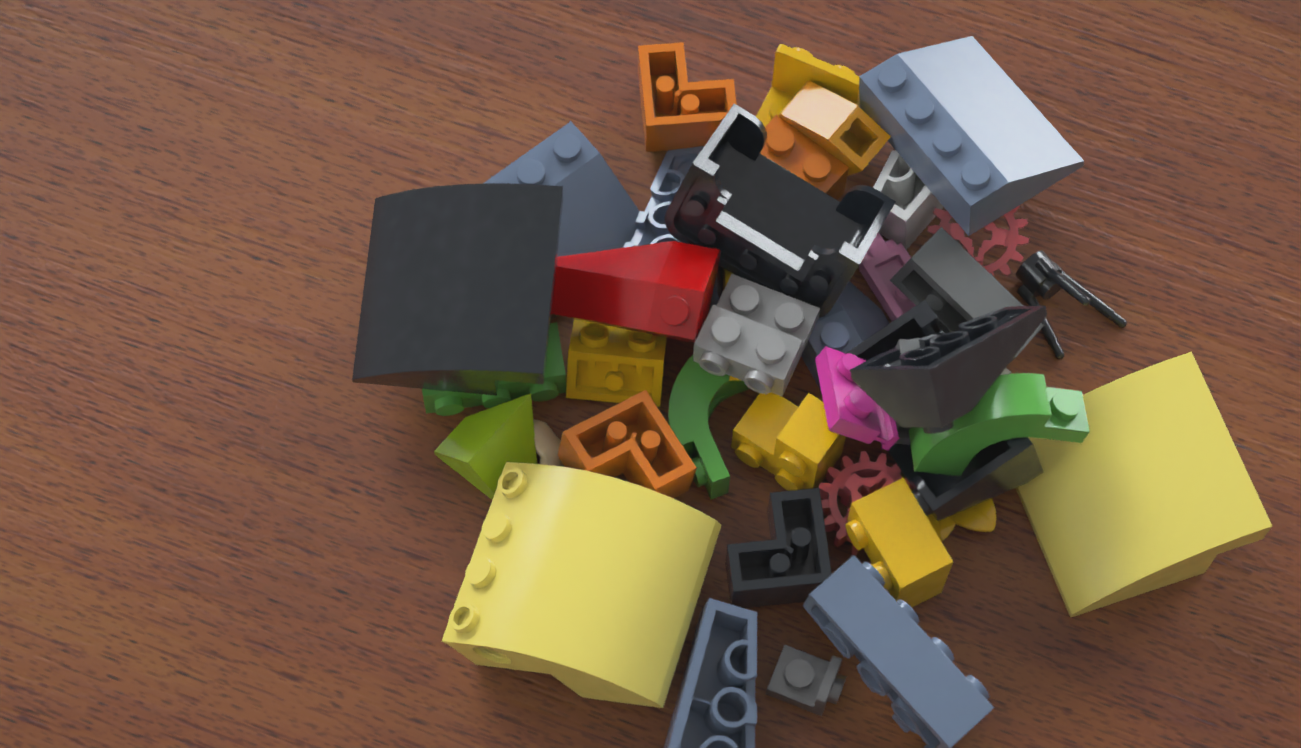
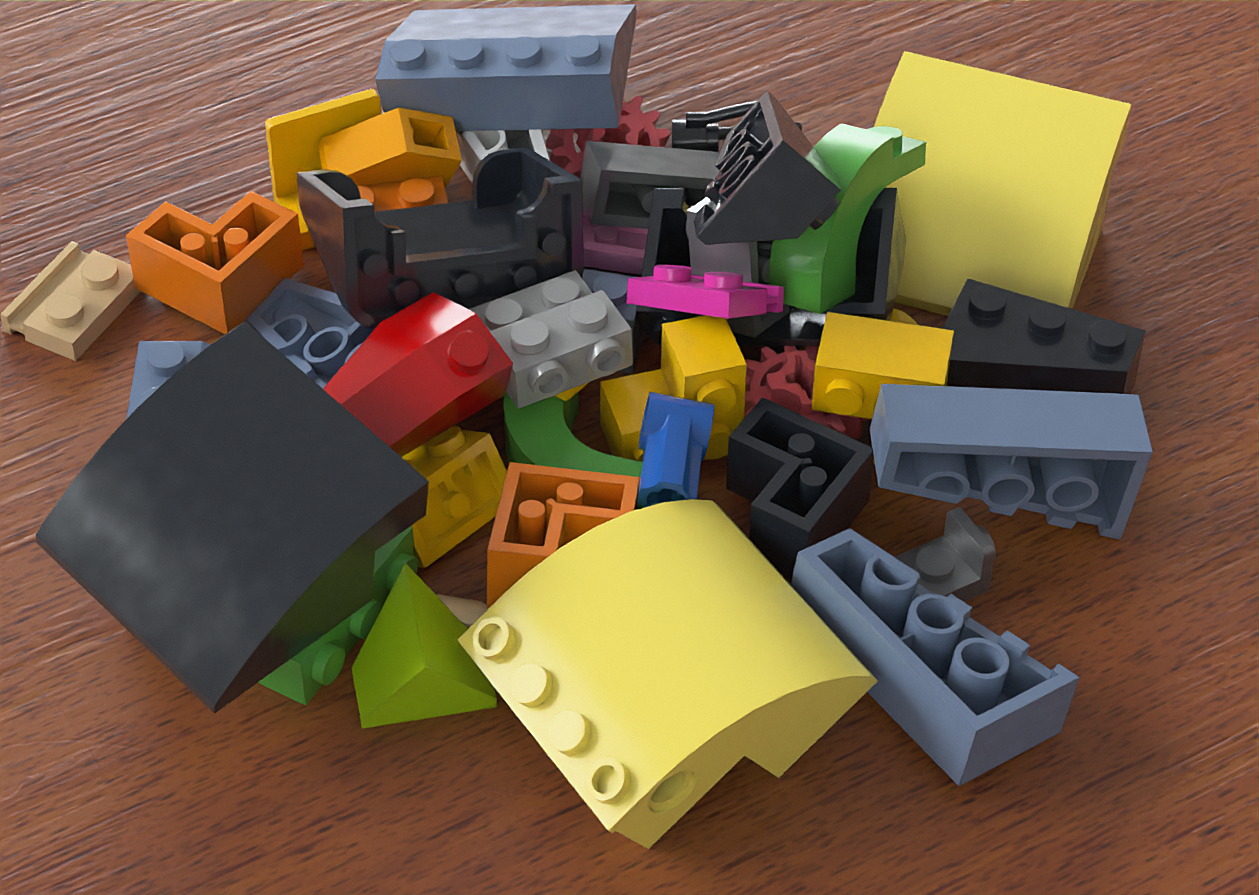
camera: 50 degrees left, 20 degrees down
none -> tan plate [0,241,141,361]
none -> blue piece [637,392,714,507]
none -> black wedge [942,278,1146,394]

